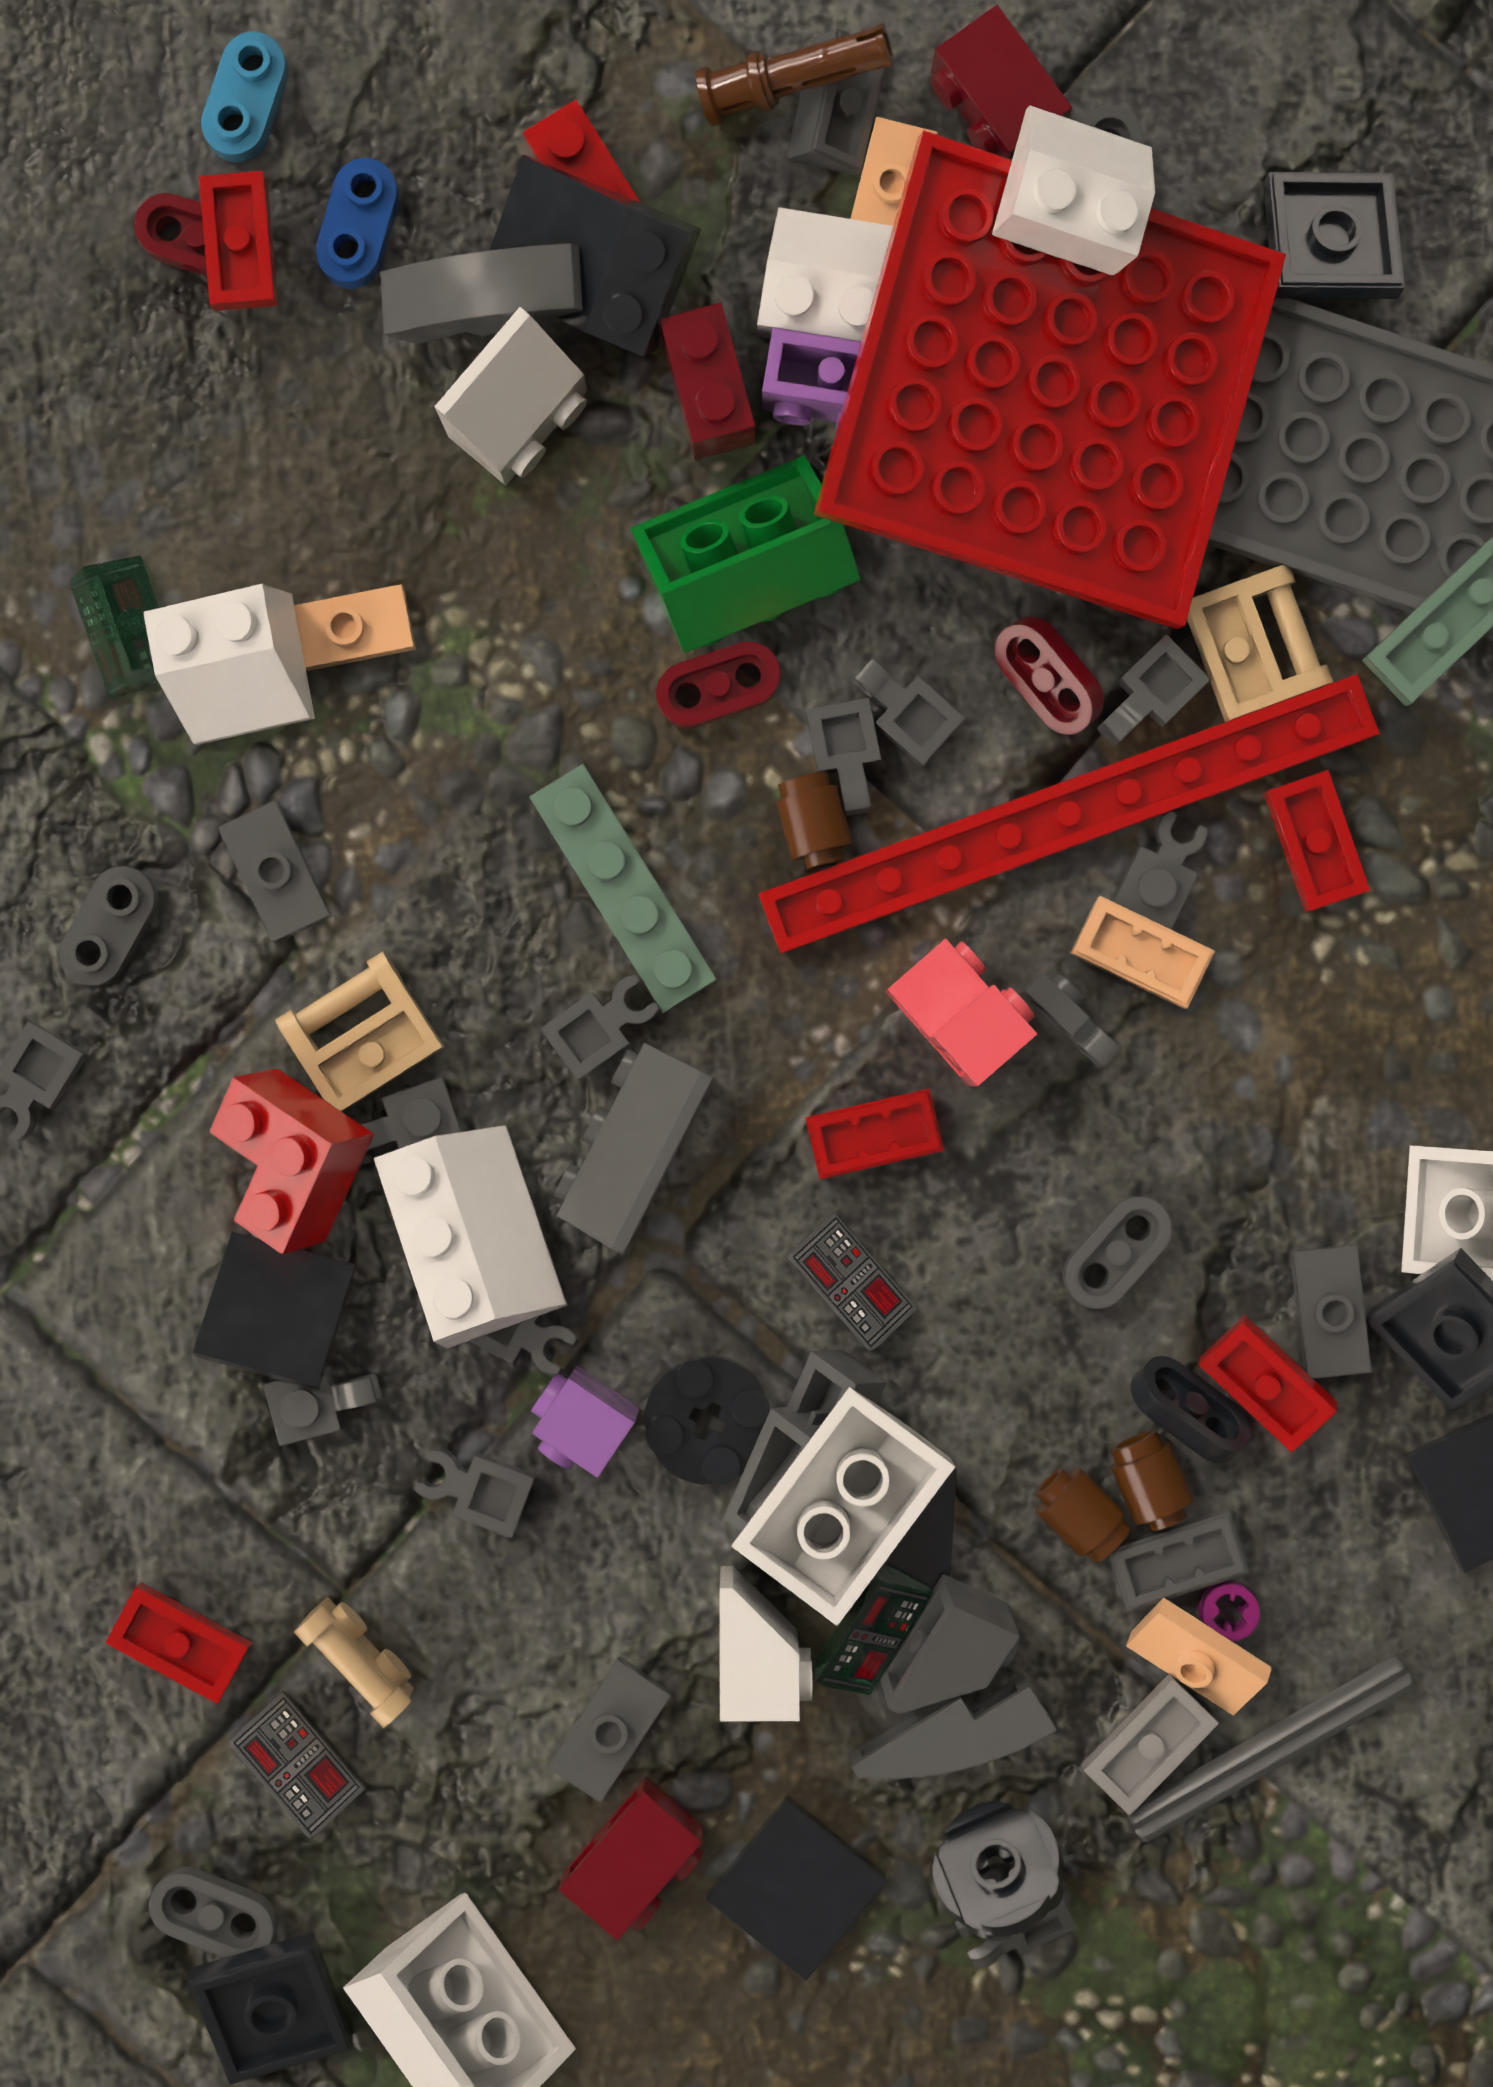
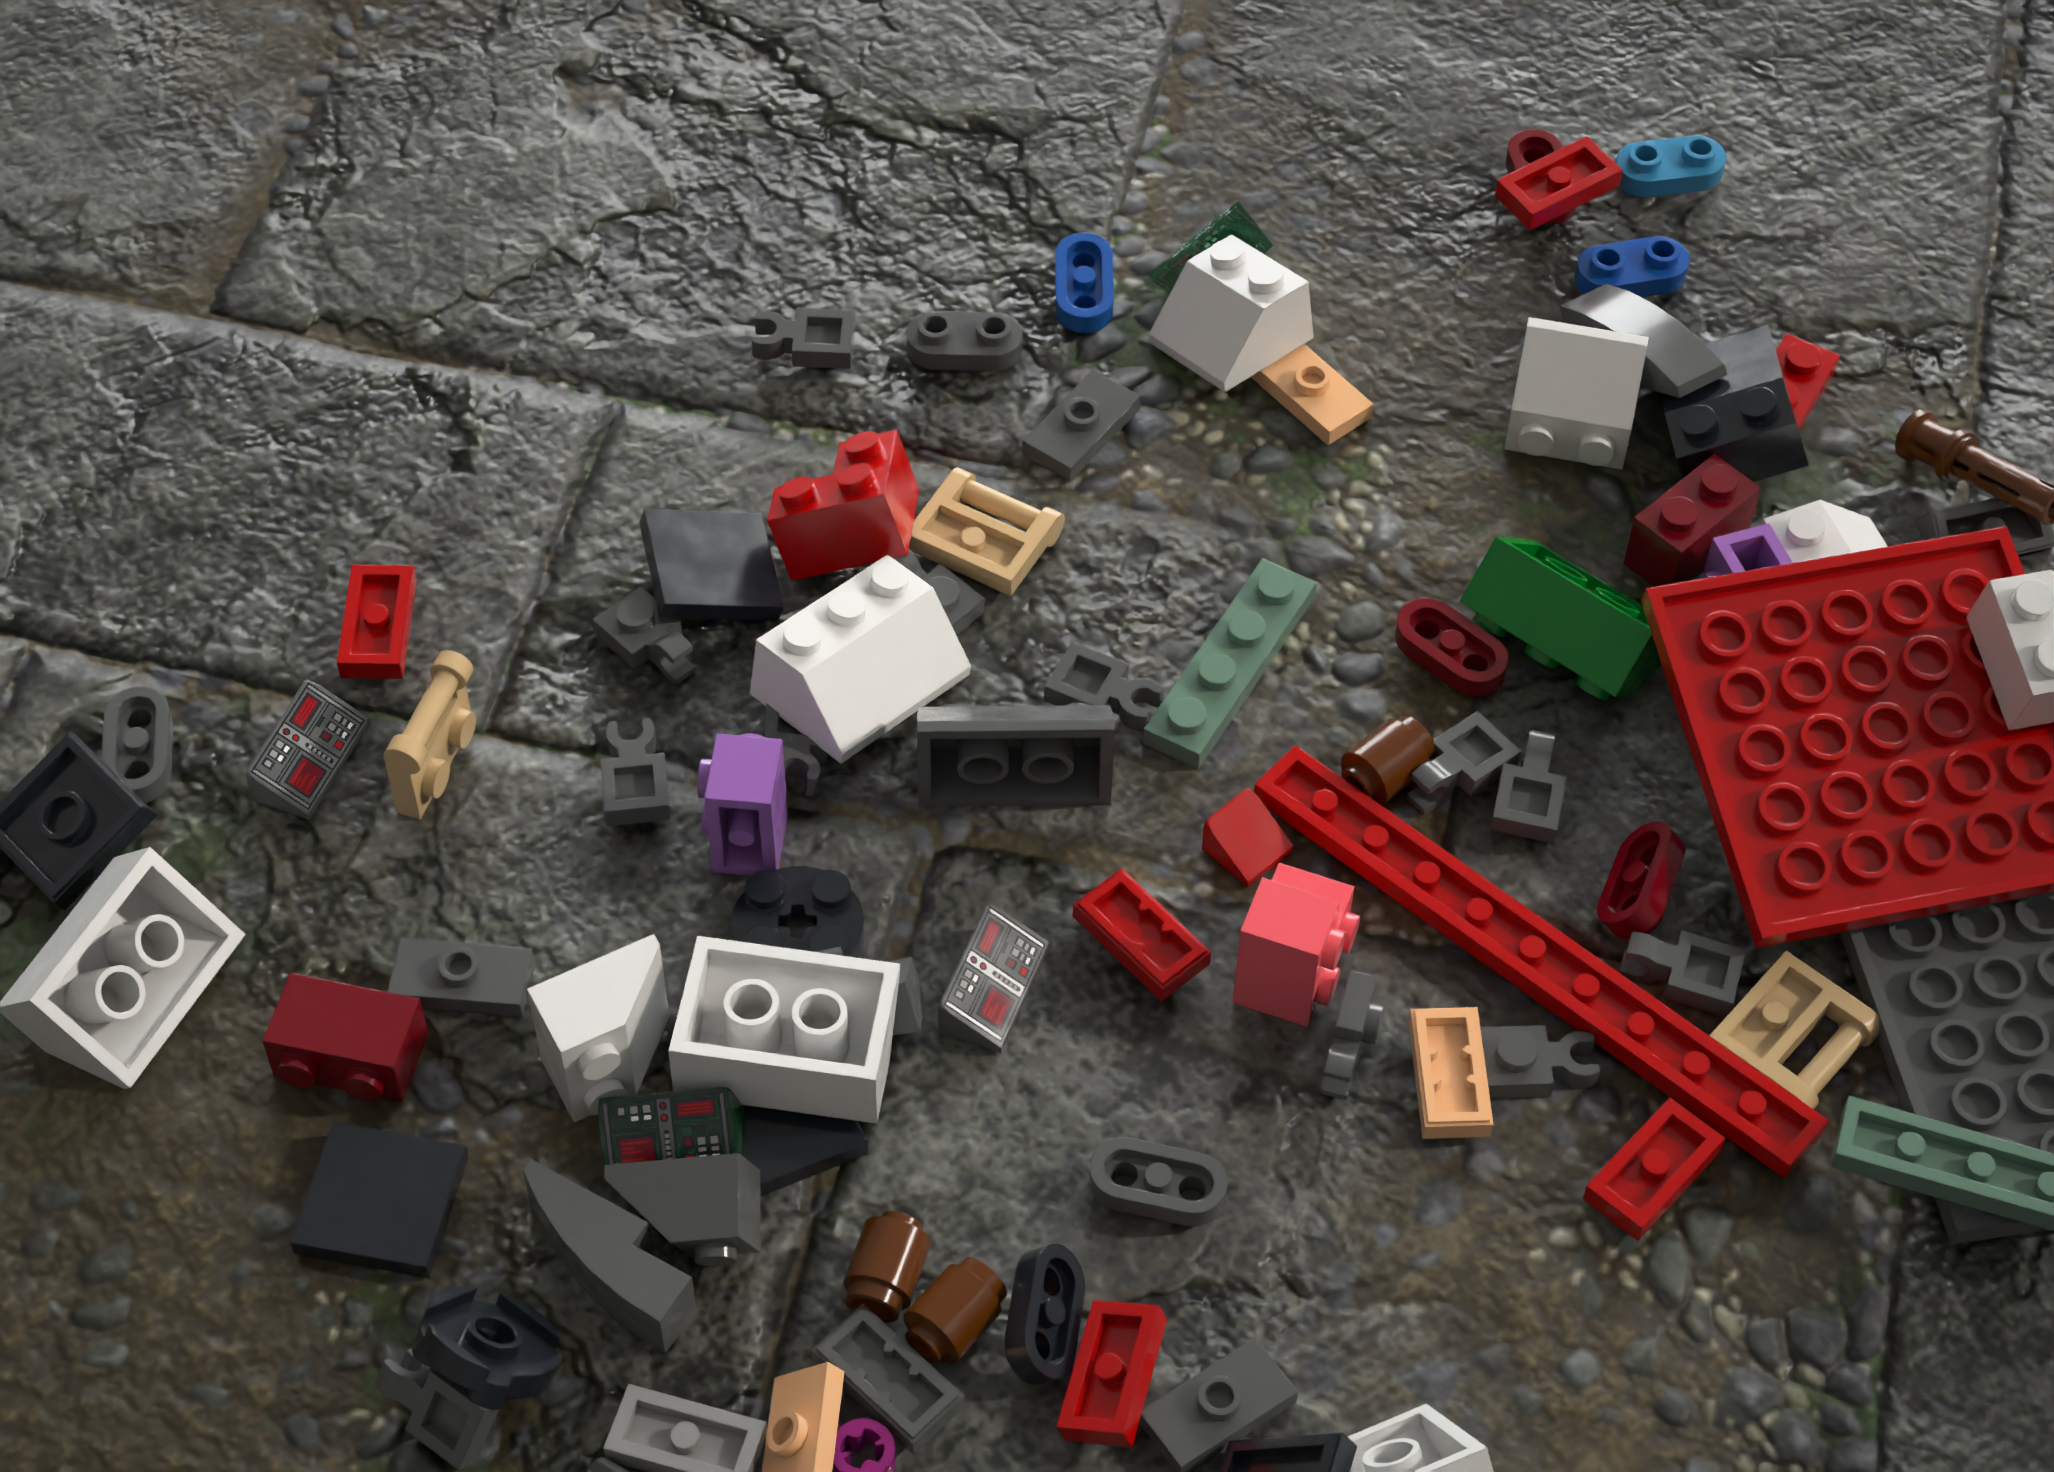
camera: 60 degrees right, 35 degrees down
none -> blue plate [1055,233,1114,333]
none -> red slope [1201,788,1293,888]

